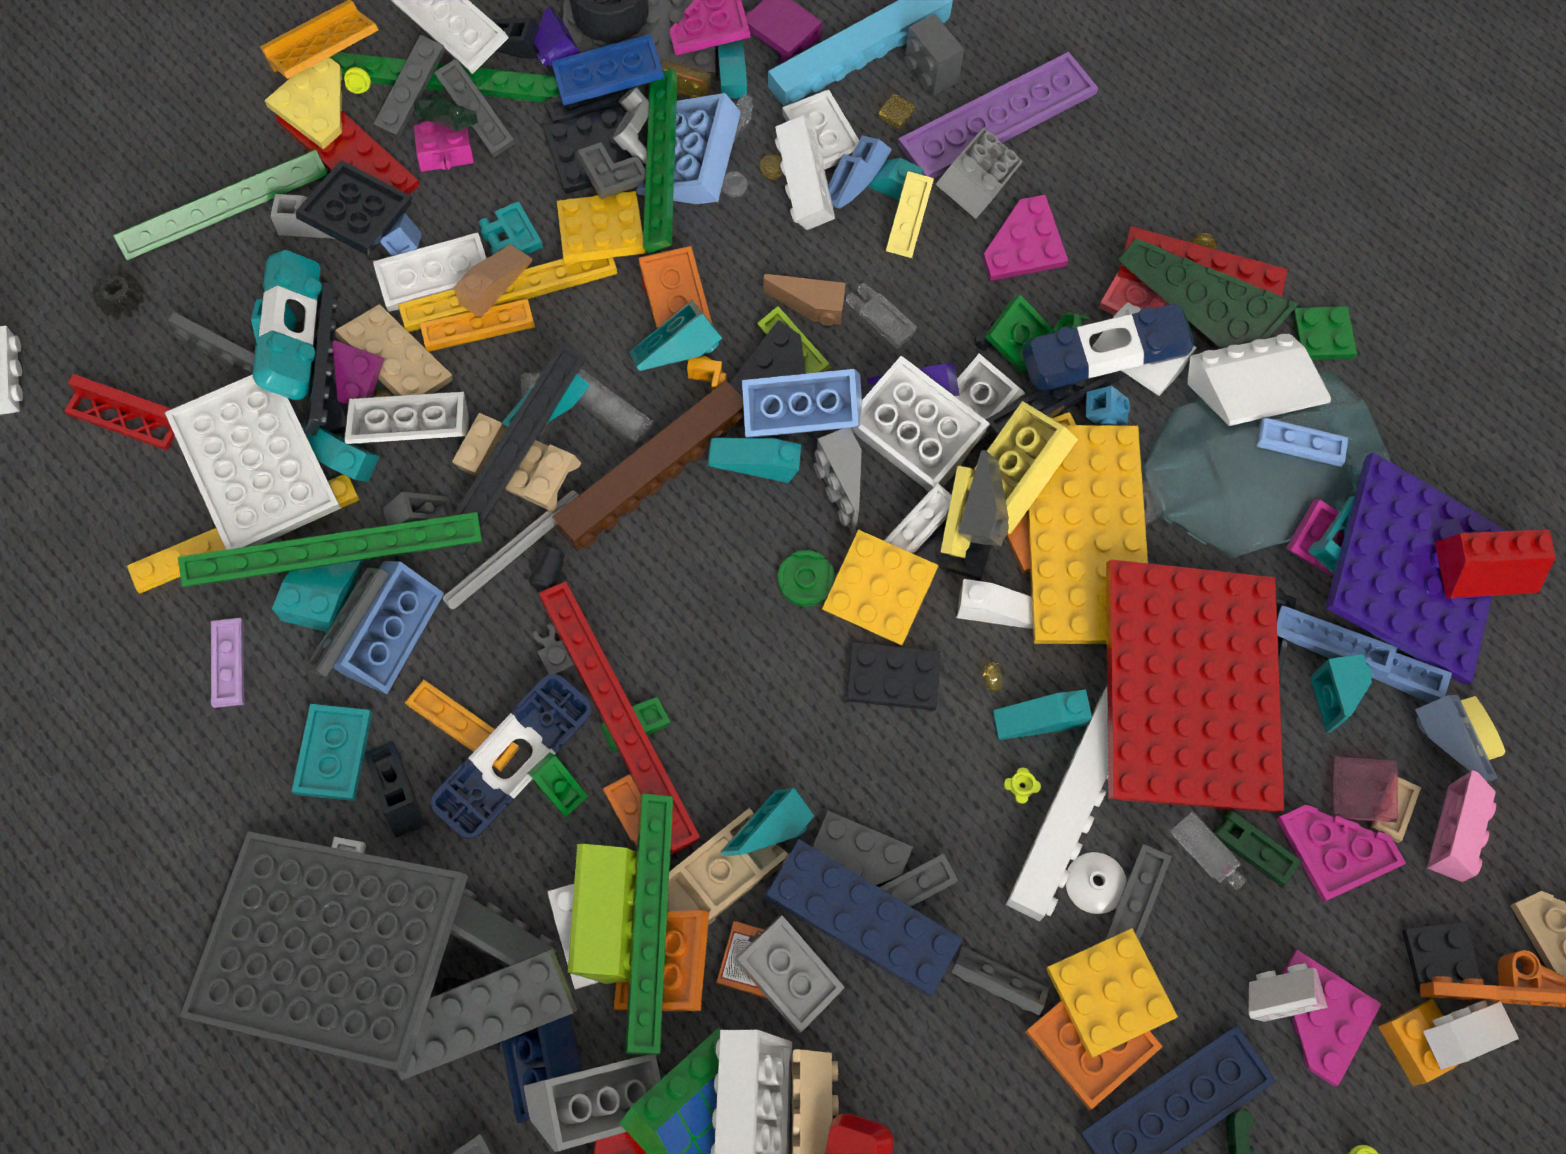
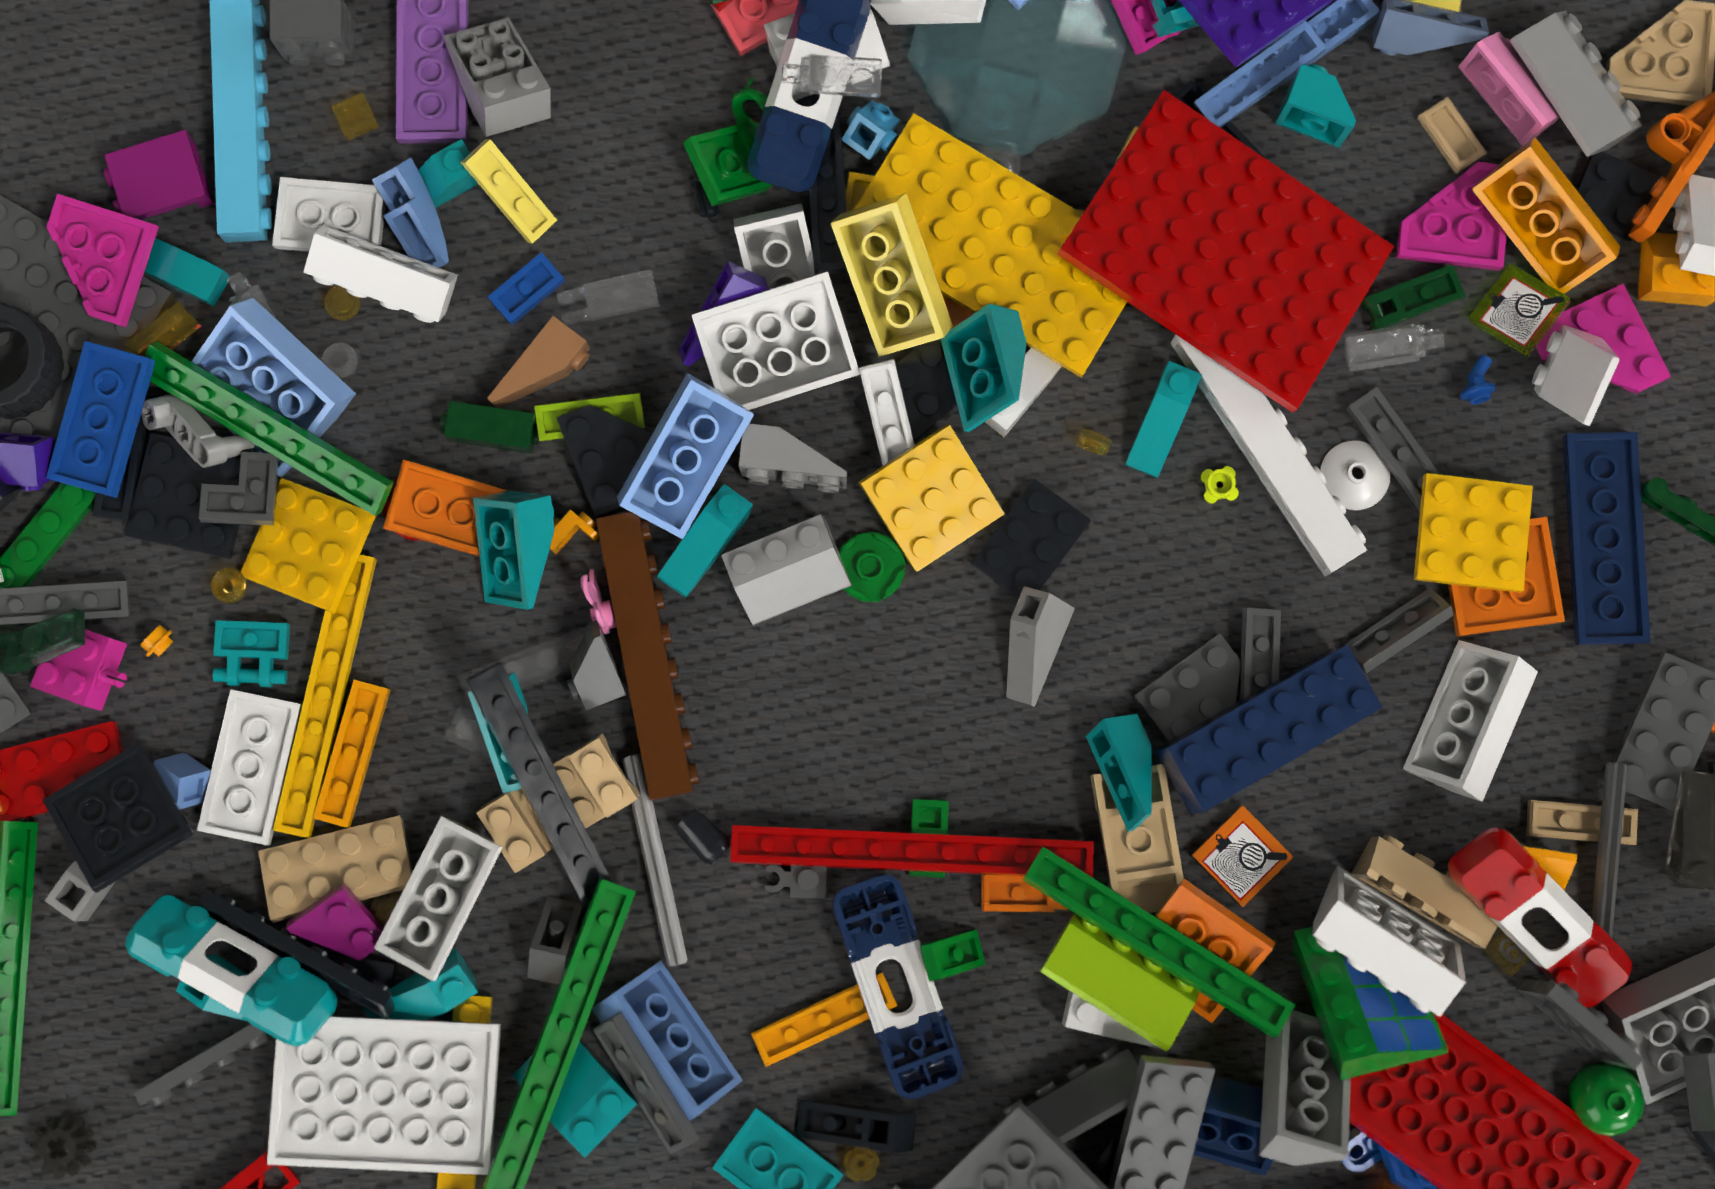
camera: 60 degrees left, 15 degrees up
medium nougat slope [454,244,532,318] -> none
light grey plate [734,915,845,1033] -> none
light yellow plate [941,466,975,558] -> none
dark grey slope [958,450,1009,547] -> none
dark pink plate [983,195,1068,281] -> none
clear pink plate [1333,756,1398,823] -> none
none -> light orange plate [140,625,174,657]
none -> clear yellow plate [211,568,247,604]
none -> dark green brick [440,401,537,454]
none -> blue plate [488,252,565,326]
none -> slope [567,620,626,710]
none -> bright pink plate [581,569,616,634]
none -> light grey slope [721,514,852,625]
none -> clear hinge [781,55,882,98]
none -> clear yellow plate [843,1147,879,1181]
none -> teal slope [941,304,1027,432]
none -> light grey slope [1006,586,1075,707]
none -> white slope [1403,640,1538,802]
none -> blue plate [1460,355,1496,405]
none -> tile [1469,263,1570,357]
none -> light orange slope [1472,137,1621,297]
none -> light grey slope [1509,11,1642,157]

